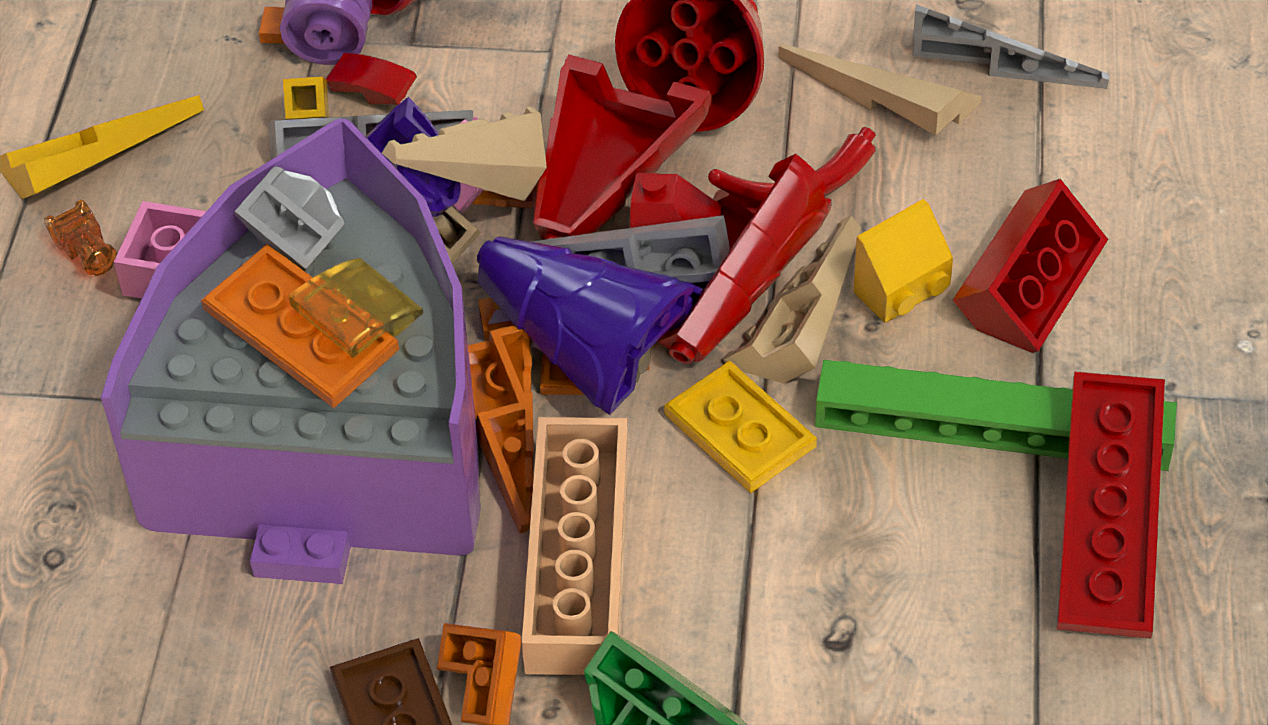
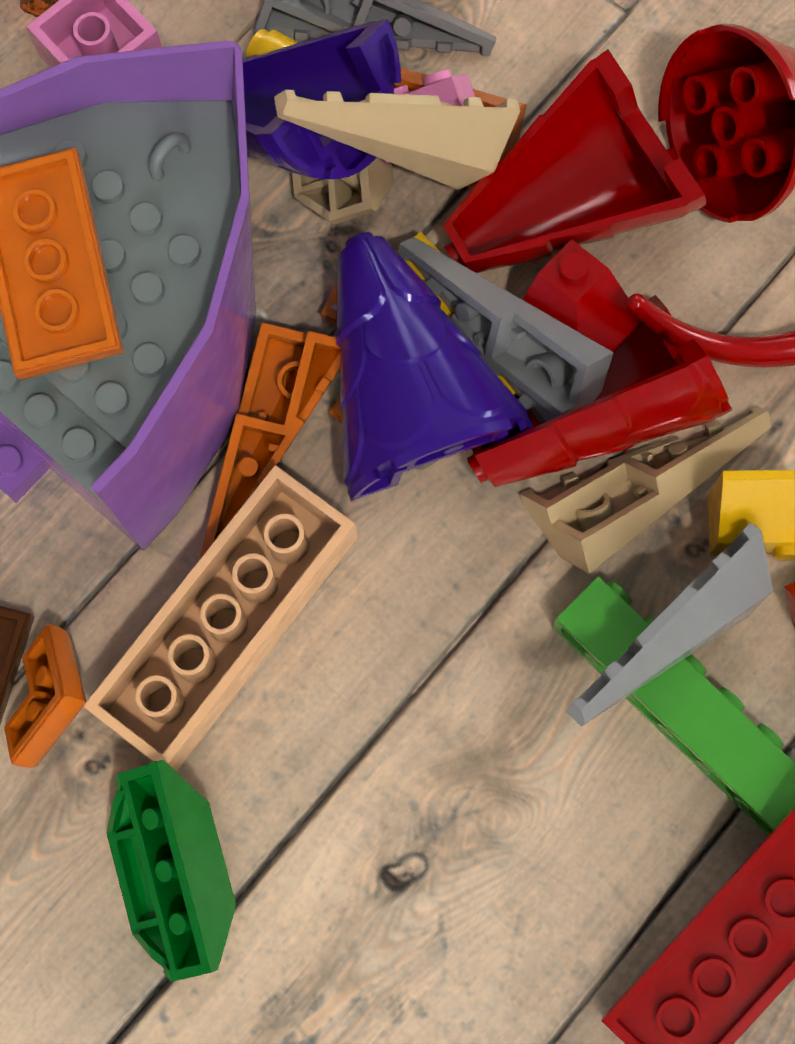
camera: 40 degrees right, 25 degrees up
light grey slope [234,167,345,271] -> none
clear yellow slope [288,258,423,358] -> none
yellow tile [664,360,817,493] -> none
none -> light grey wedge [566,522,773,727]

